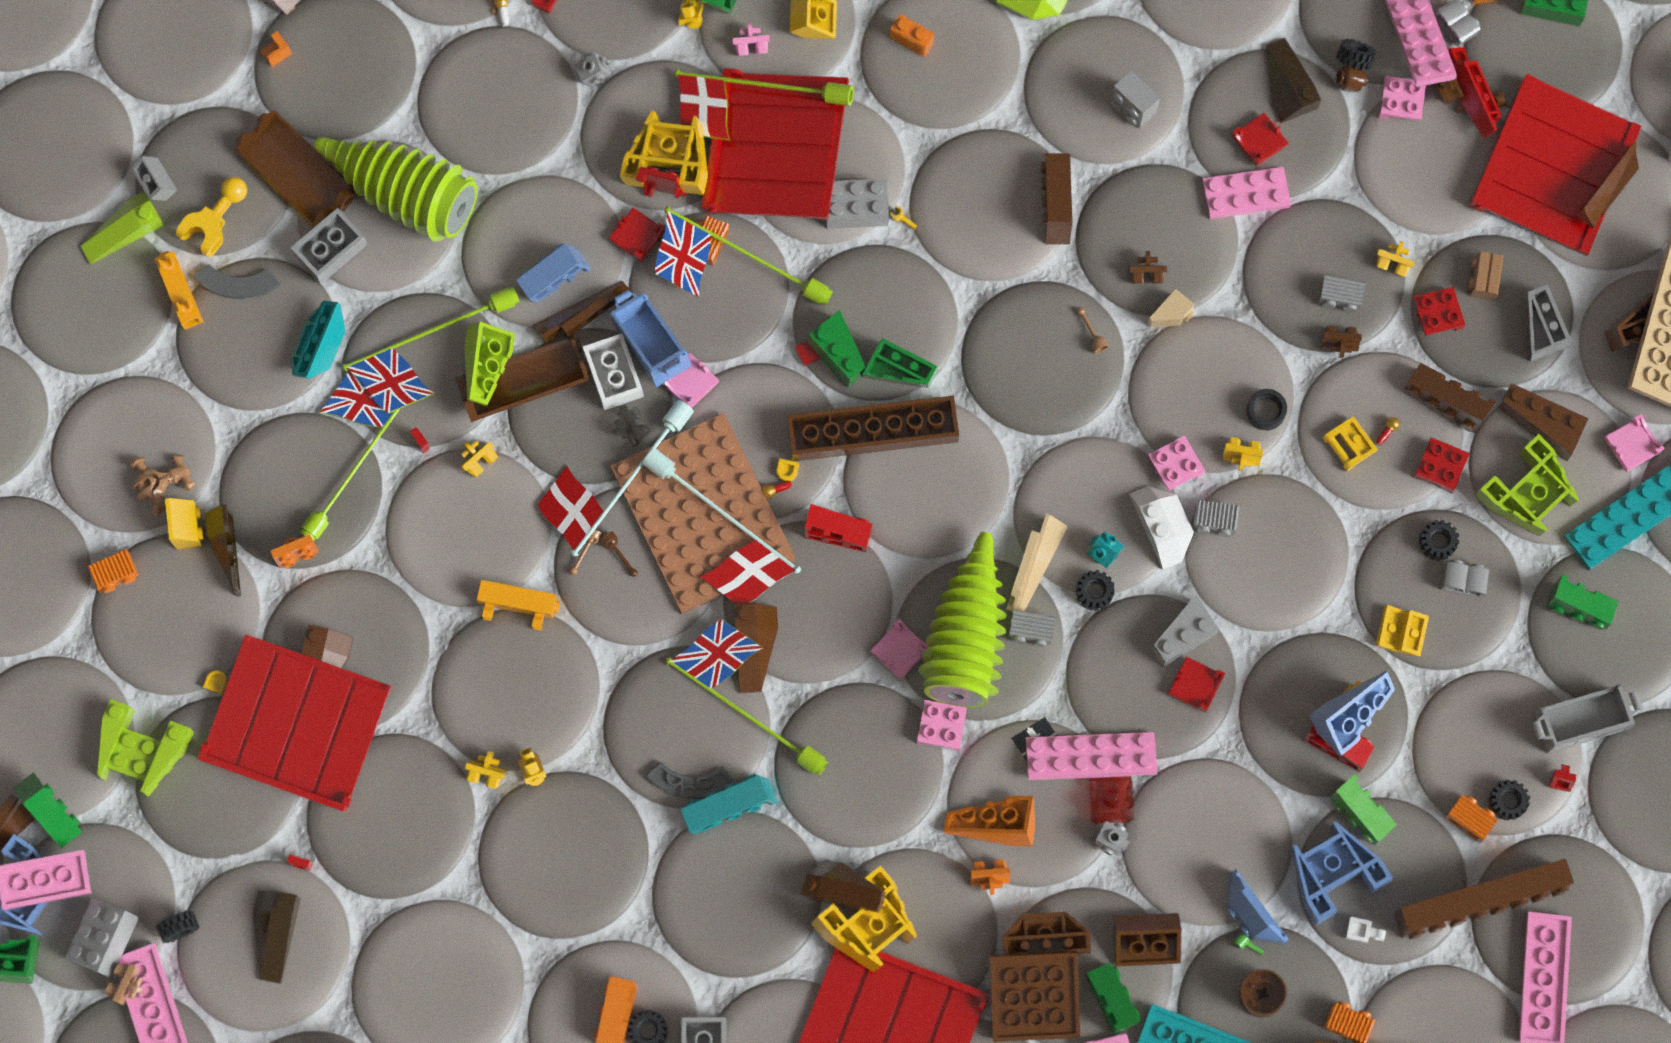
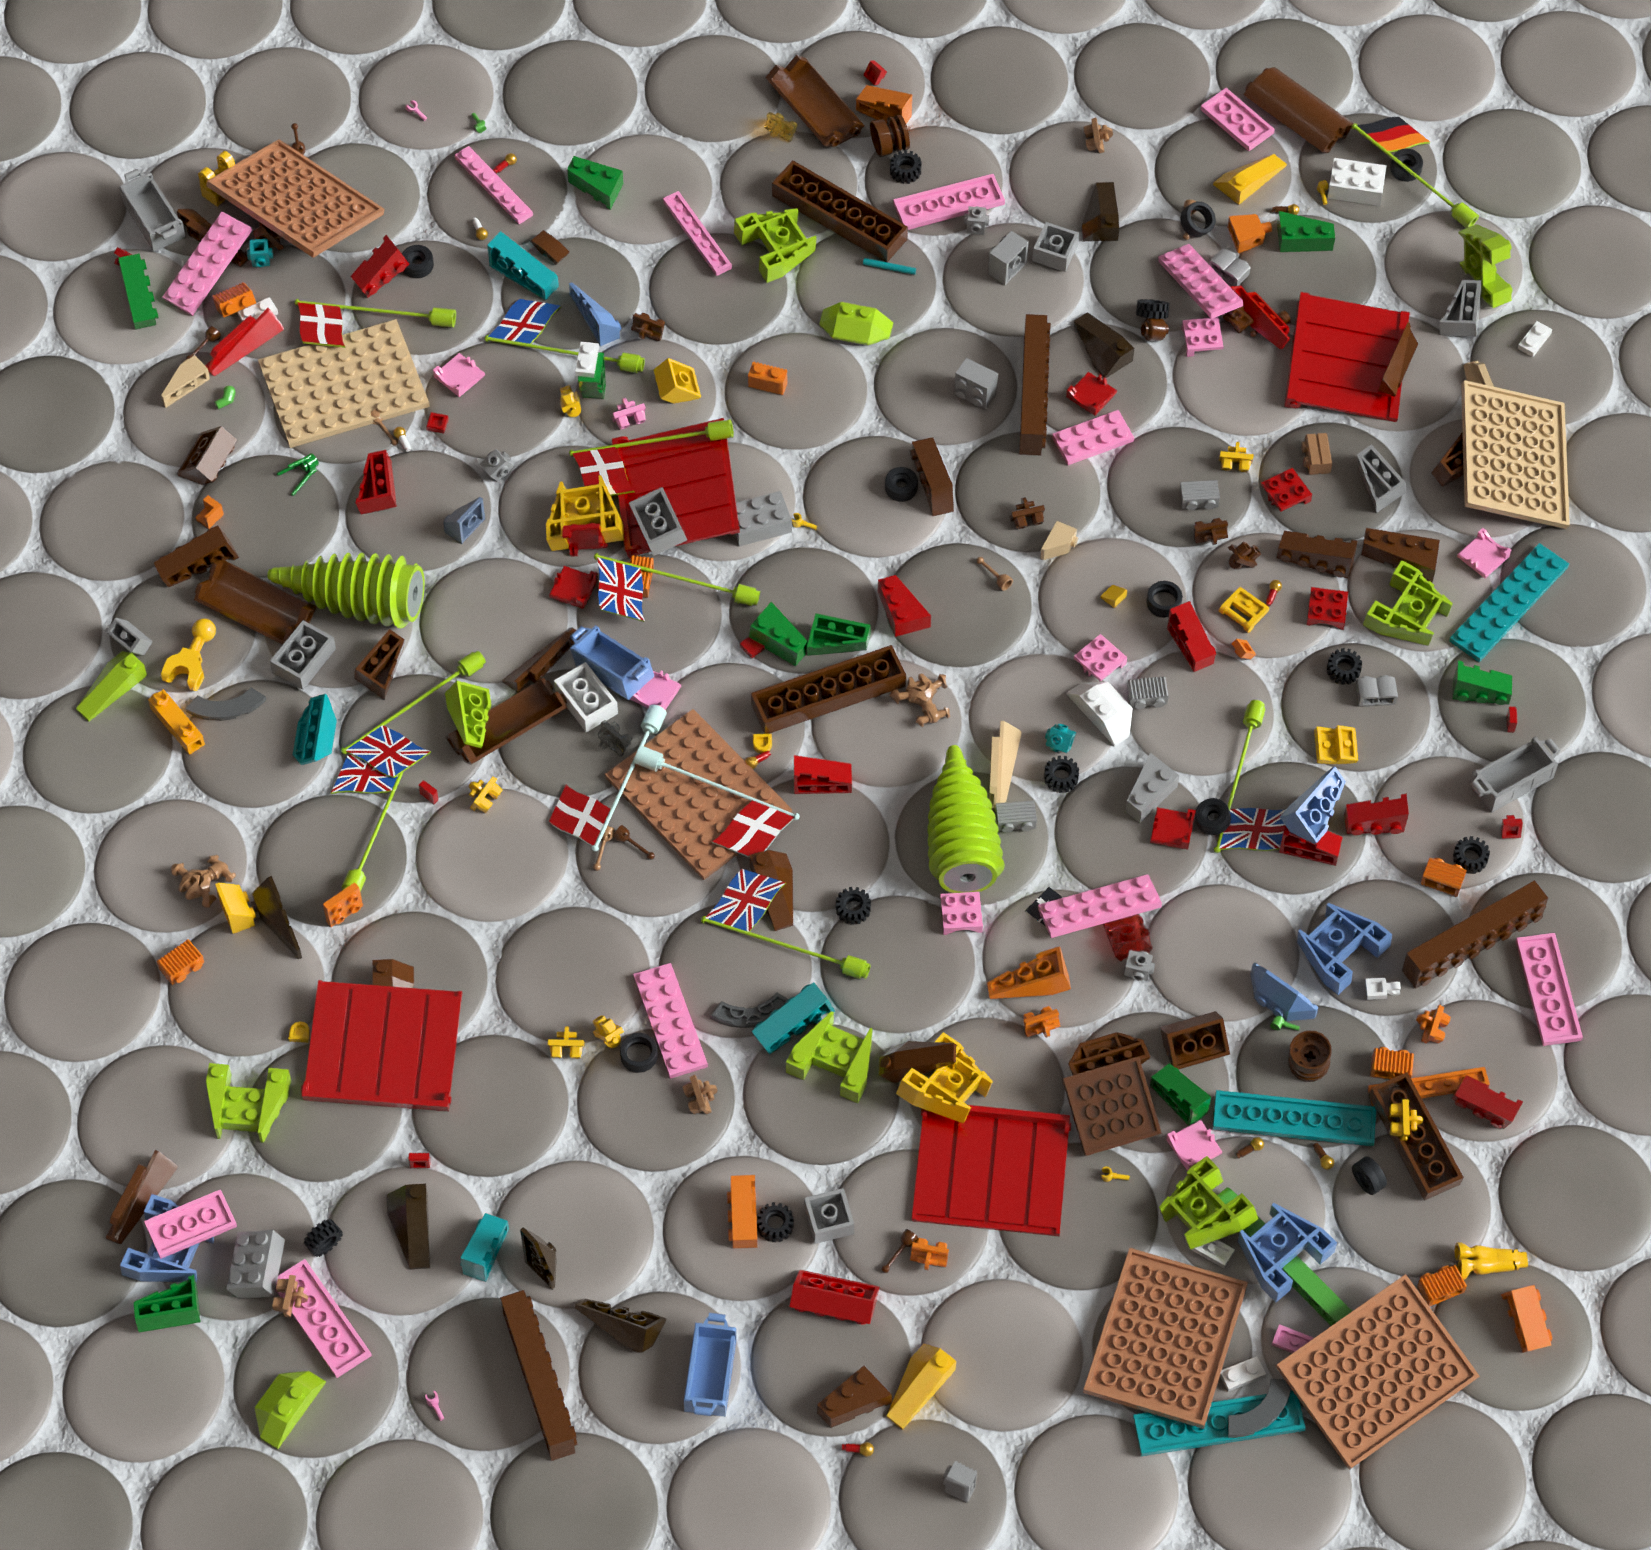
camera: 15 degrees left, 15 degrees down
green wedge [13,772,82,848] -> none
light orange brick [477,580,560,631] -> none
medium blue wedge [517,243,592,303] -> none
bright pink piece [870,618,929,680] -> none
yellow hips [1222,437,1264,471] -> none
bright green wedge [1330,774,1397,845] -> none
none -> reddish brown wedge [154,525,239,587]
none -> green plant [277,453,319,496]
none -> reddish brown wedge [354,629,405,700]
none -> red wedge [355,450,397,515]
none -> sand blue slope [443,497,485,544]
none -> teal wedge [460,1213,509,1282]
none -> dark brown wedge [520,1227,557,1290]
none -> black tyre [620,1033,658,1073]
none -> light grey brick [629,487,687,556]
none -> bright pink plate [633,963,708,1079]
none -> medium nougat hips [682,1075,718,1114]
none -> lime wedge [786,1011,873,1103]
none -> black tyre [836,887,871,925]
none -> red wedge [878,575,931,637]
none -> black tyre [885,467,918,502]
none -> medium nougat piece [890,673,950,727]
none -> reddish brown brick [1019,314,1051,456]
none -> yellow slope [1100,585,1127,608]
none -> red wedge [1167,601,1216,672]
none -> black tyre [1195,798,1231,835]
none -> flag [1214,700,1286,853]
none -> reddish brown hips [1228,542,1261,569]
none -> orange plate [1231,639,1256,659]
none -> red wedge [1344,793,1409,835]
none -> orange hips [1416,1005,1451,1044]
none -> red tile [1506,706,1517,733]

